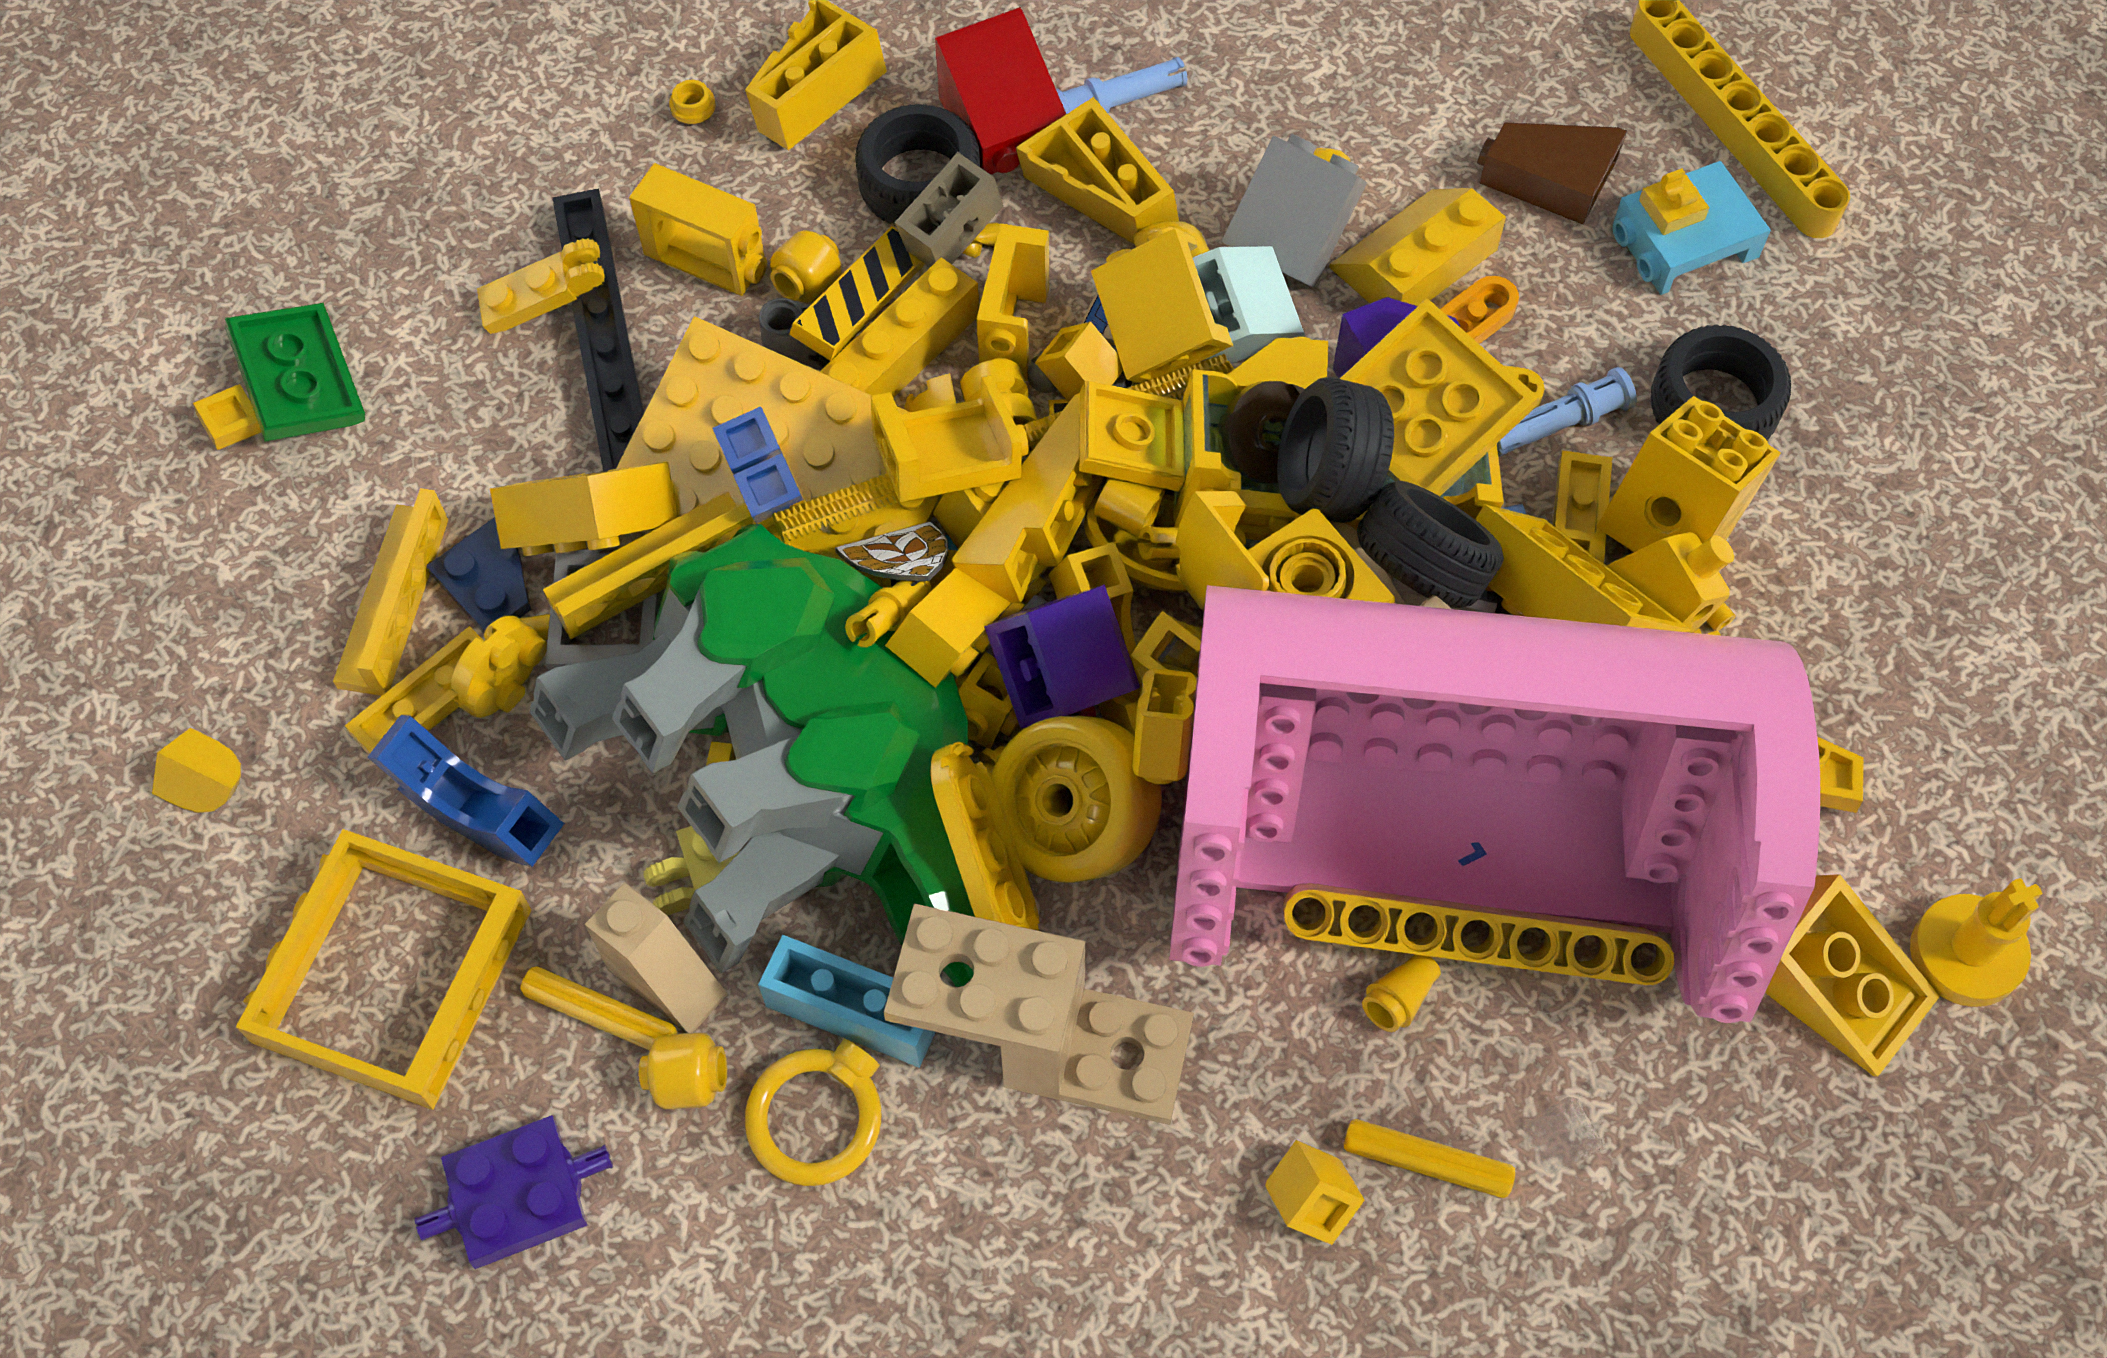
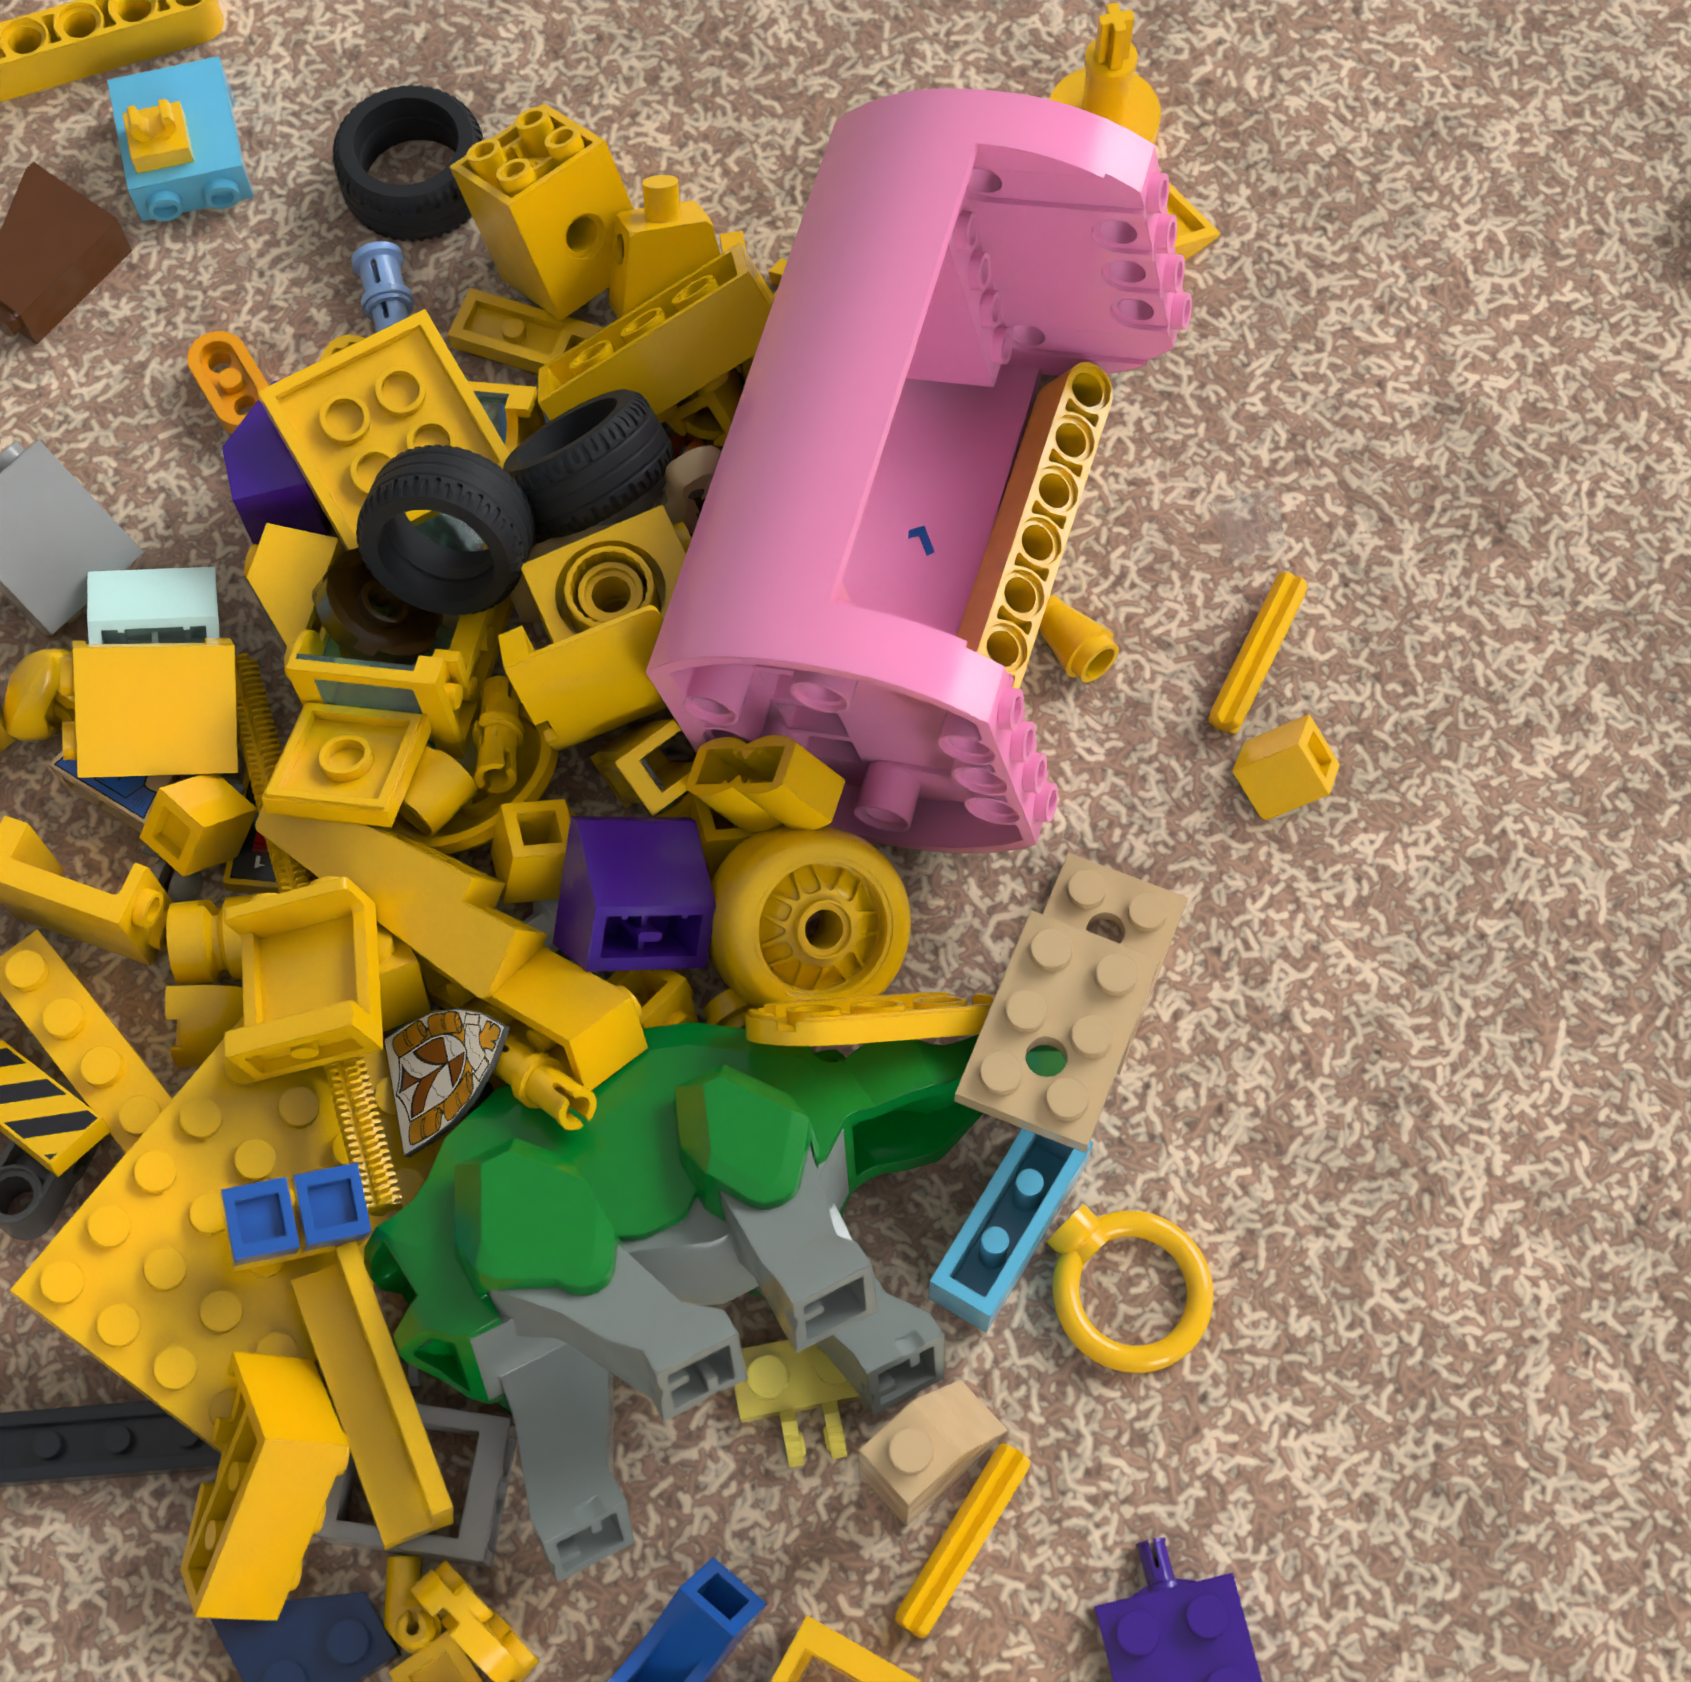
camera: 80 degrees left, 5 degrees up
yellow head [639,1033,727,1109] -> none
yellow slope [1329,188,1506,306] -> none

